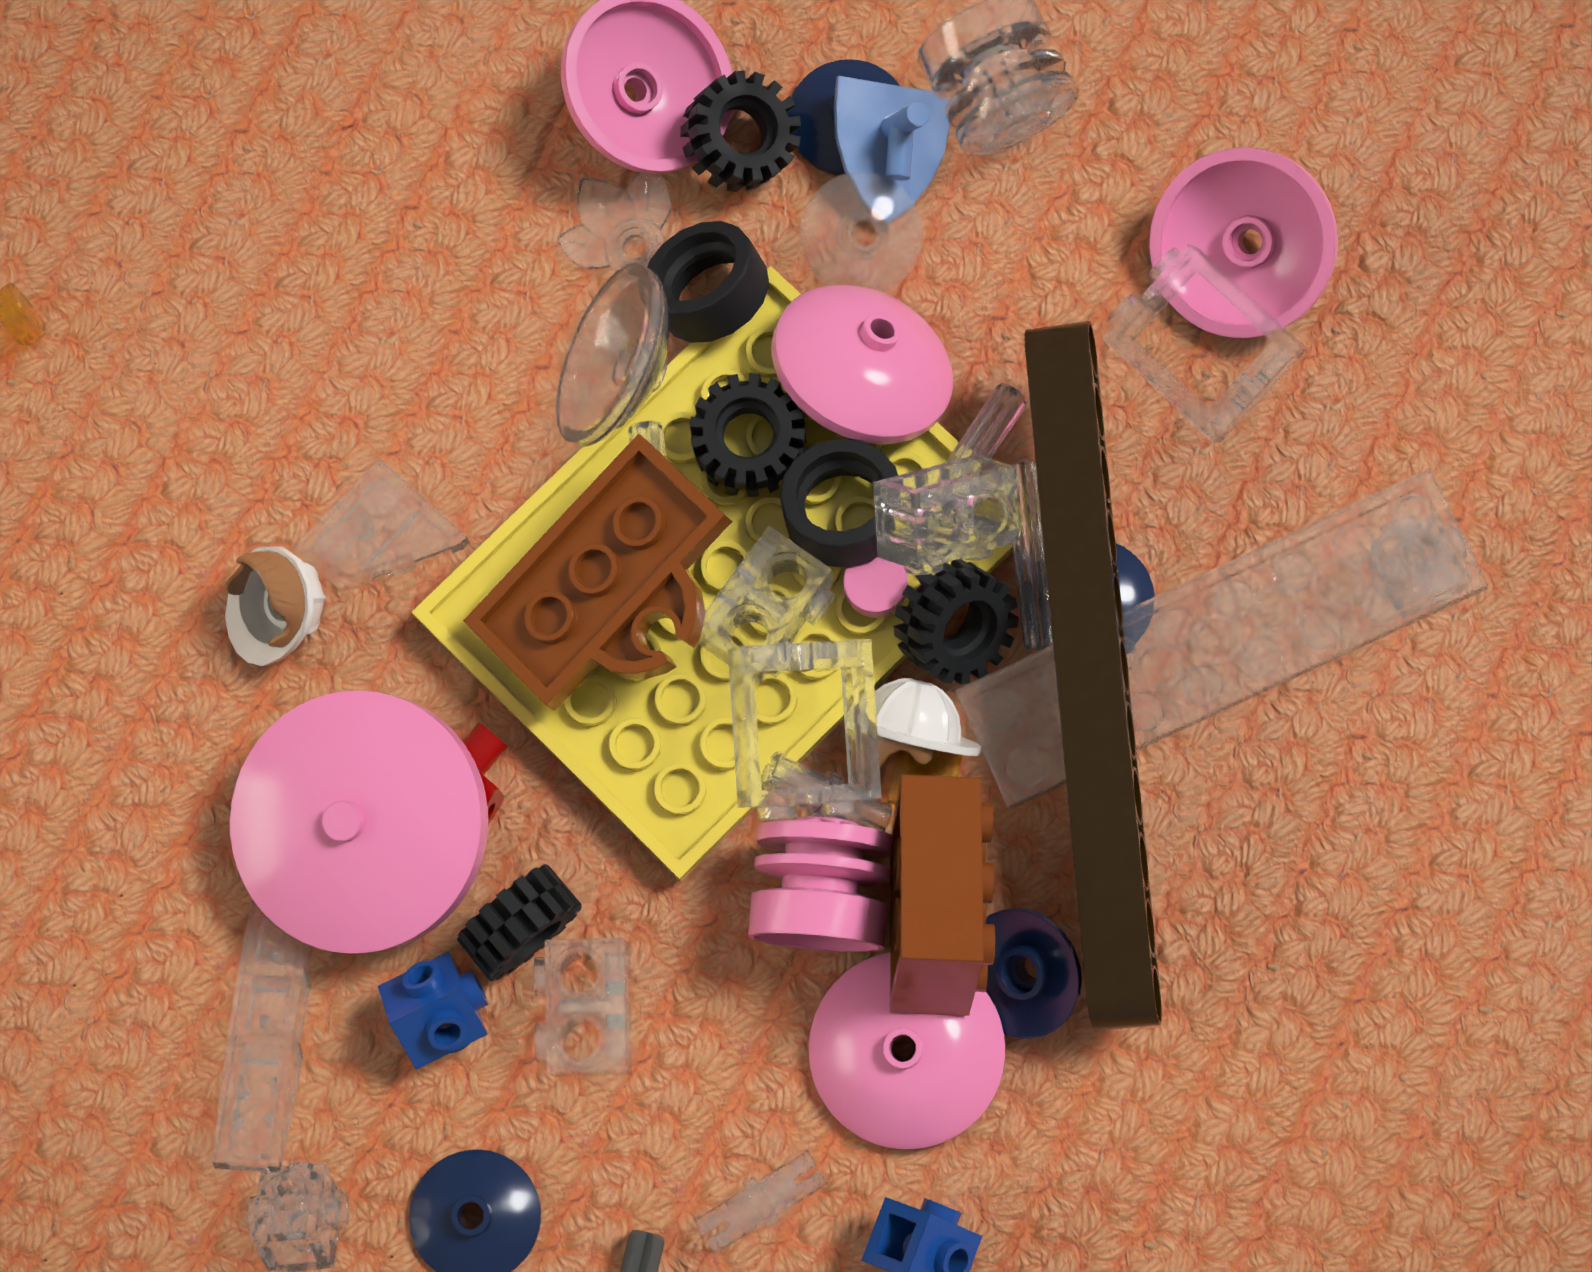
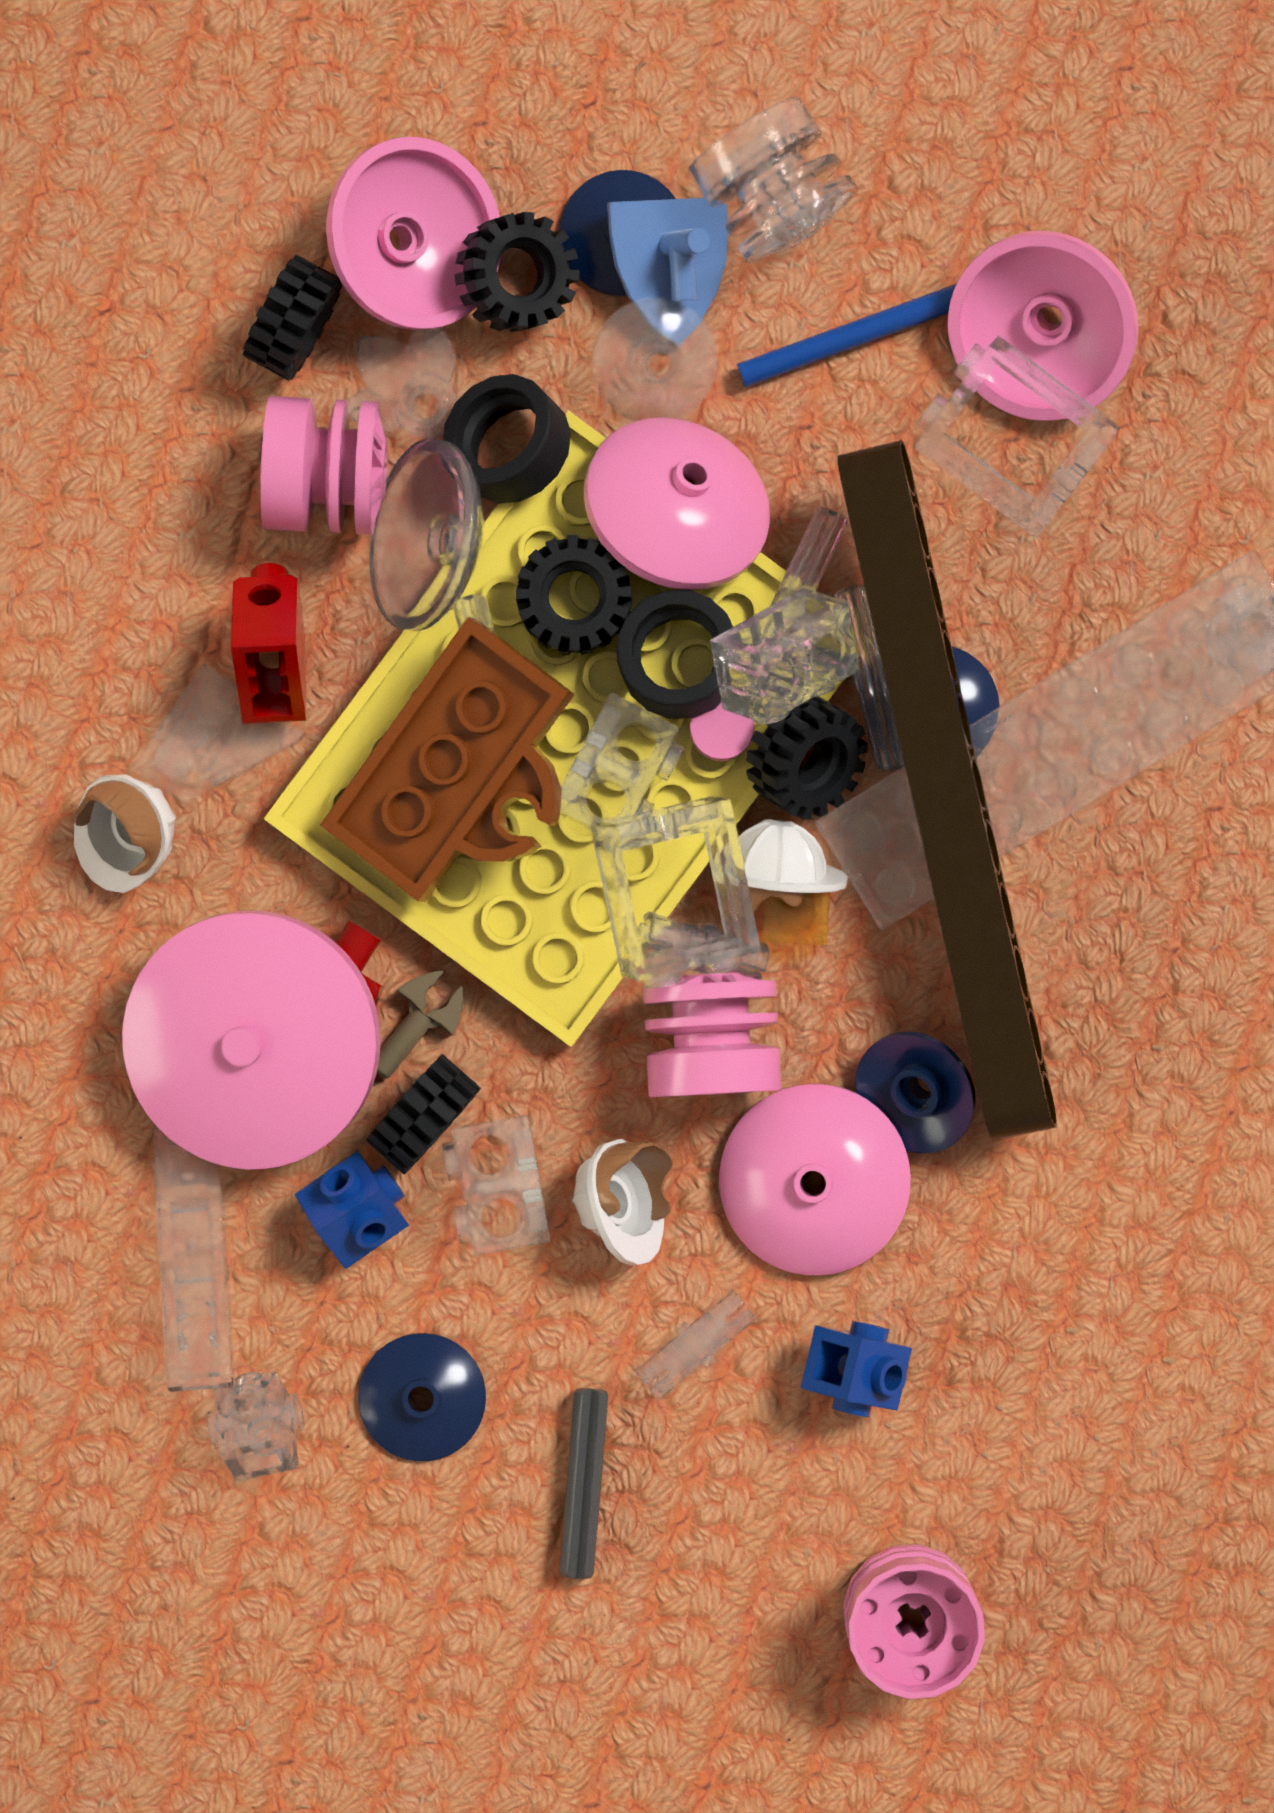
camera: 15 degrees left, 10 degrees up
dark orange brick [890,774,995,1016] -> none
none -> red torso [231,563,306,724]
none -> black tyre [243,255,343,381]
none -> bright pink wheel [260,396,388,535]
none -> dark tan bar [377,971,464,1078]
none -> white piece [572,1139,672,1266]
none -> blue bar [736,283,957,388]

